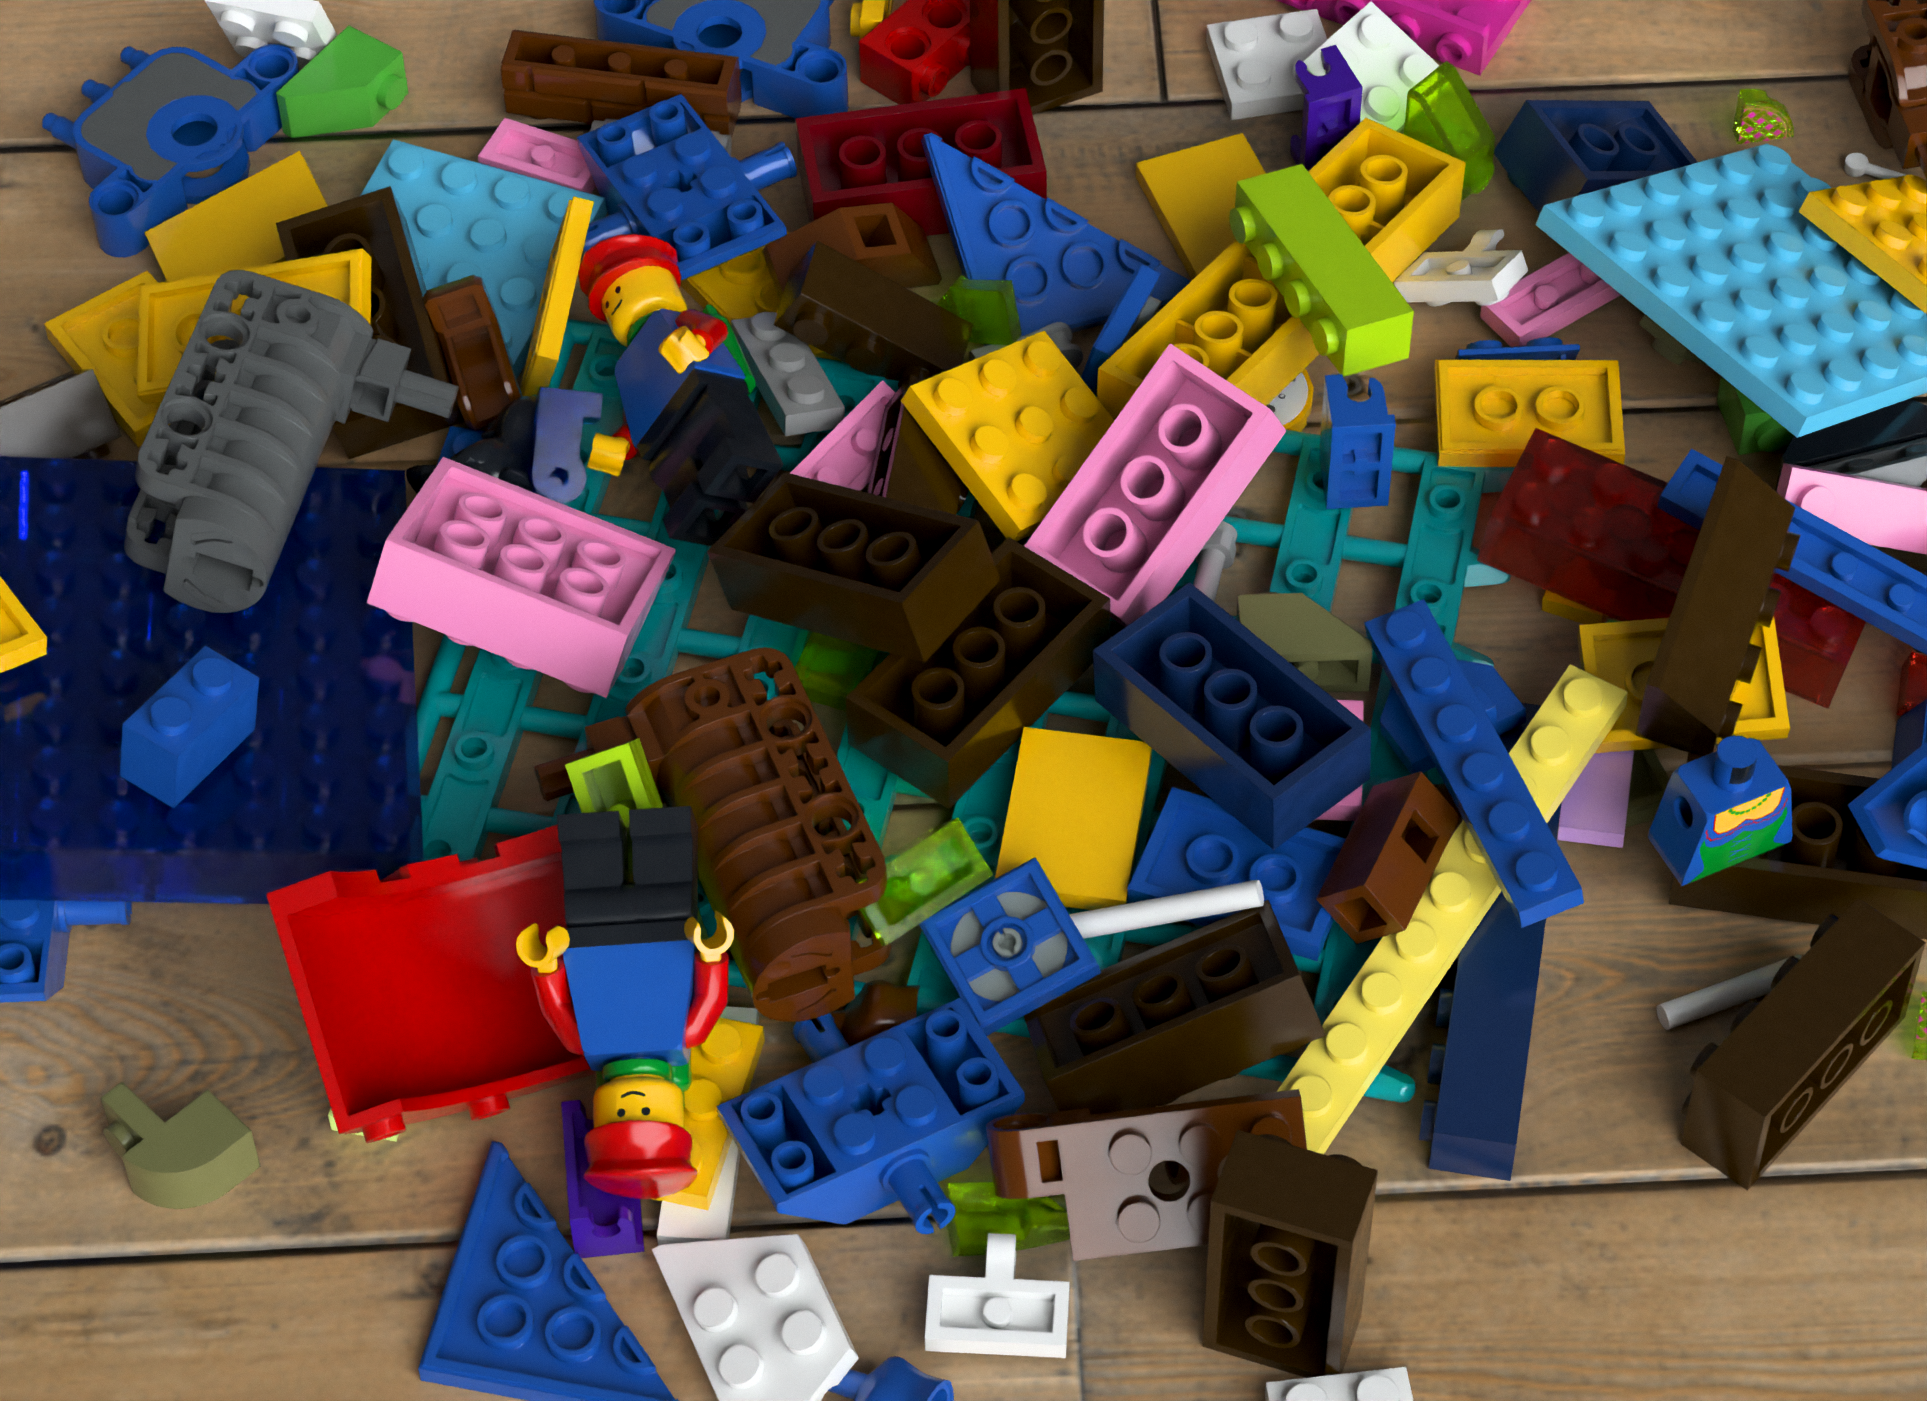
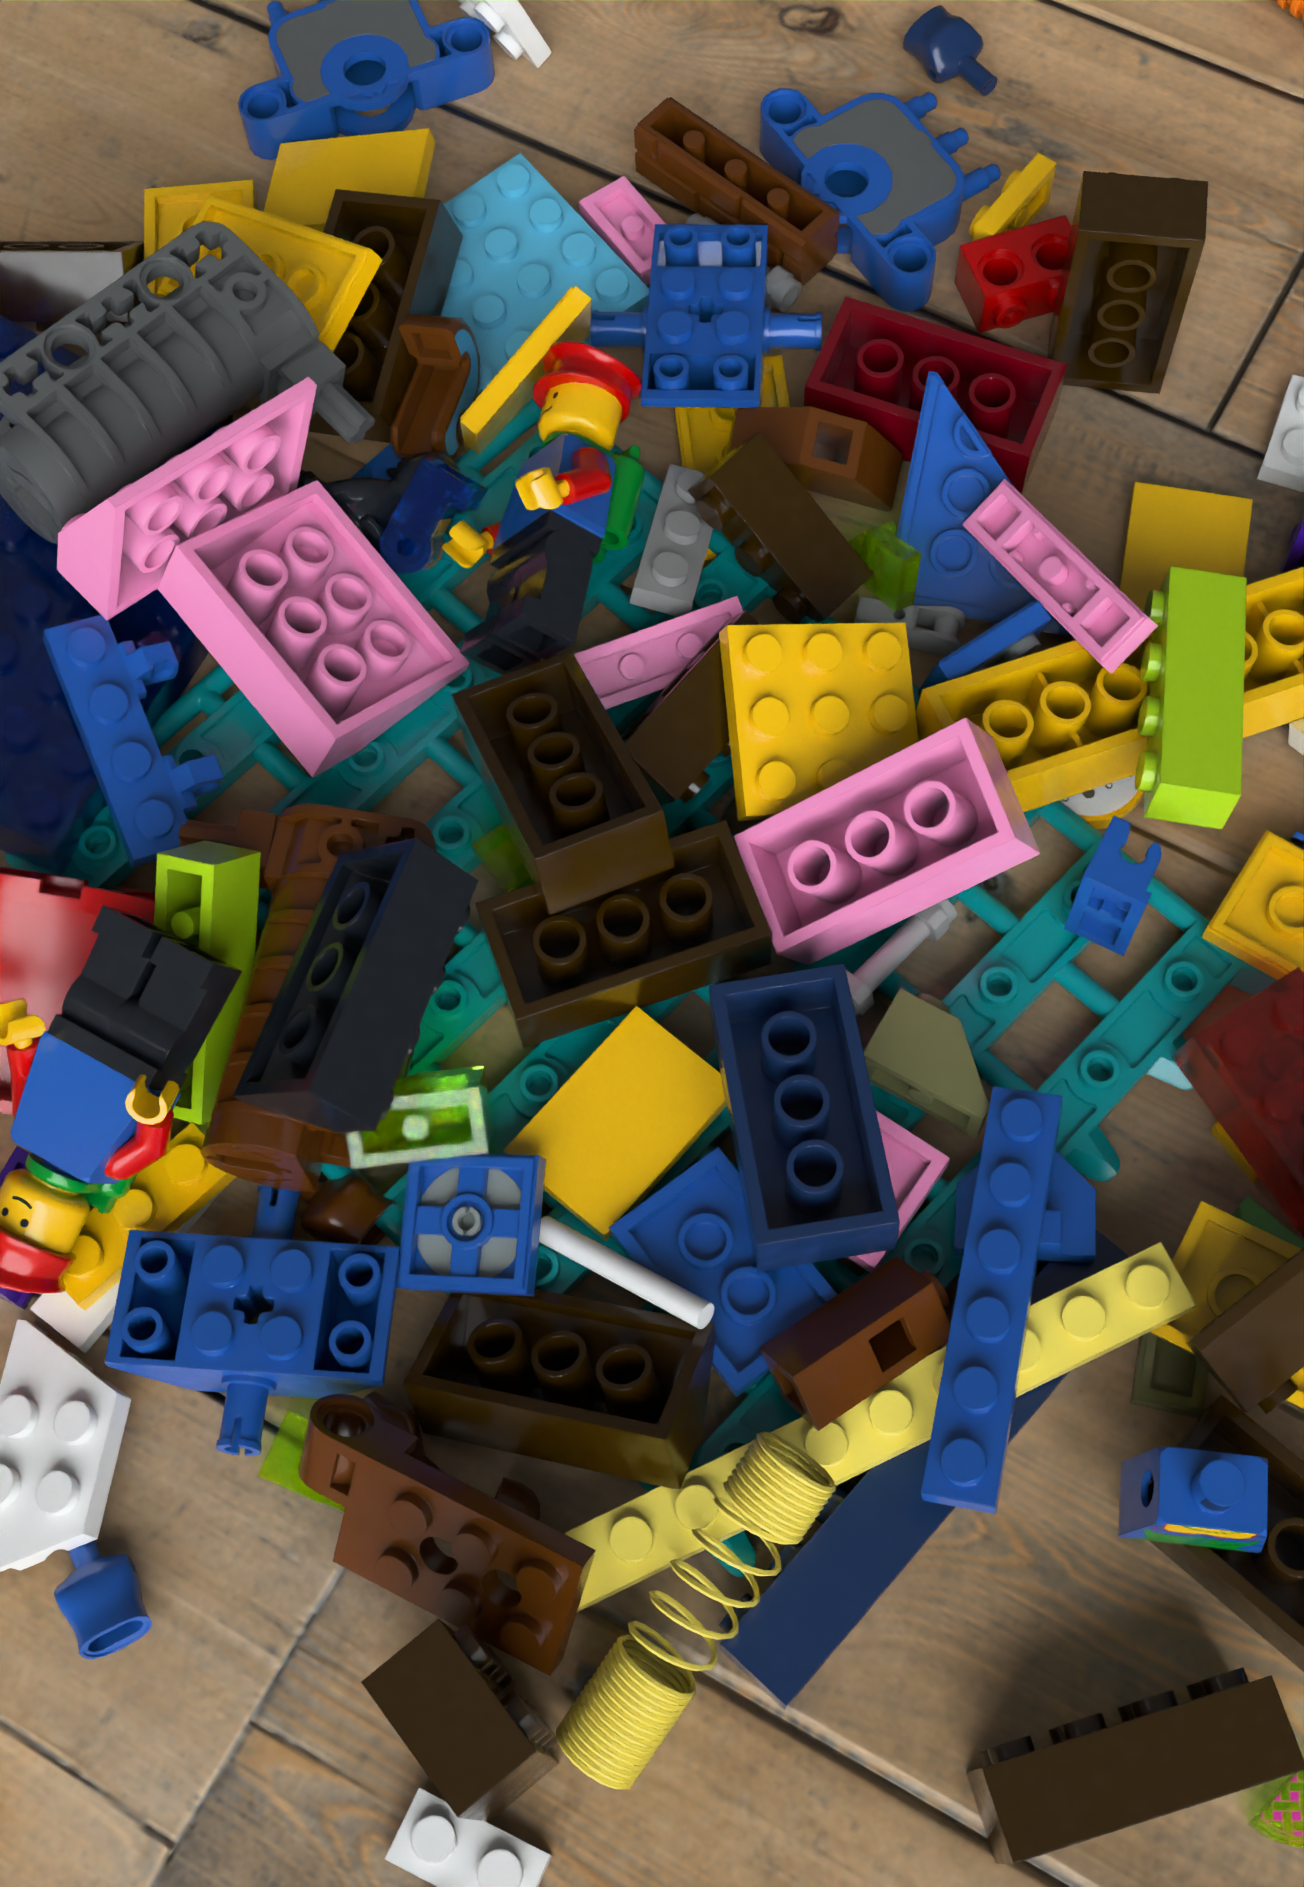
camera: 35 degrees right, 15 degrees up
bright green slope [276,26,409,138] -> none
white plate [925,1233,1070,1358] -> none
lavender tile [1557,750,1634,848] -> none
white piece [1657,954,1802,1030] -> none
none -> blue hinge [43,615,224,868]
none -> bright pink slope [57,377,317,621]
none -> black slope [233,838,478,1132]
none -> light yellow piece [556,1432,836,1789]
none -> bright pink plate [962,479,1158,674]

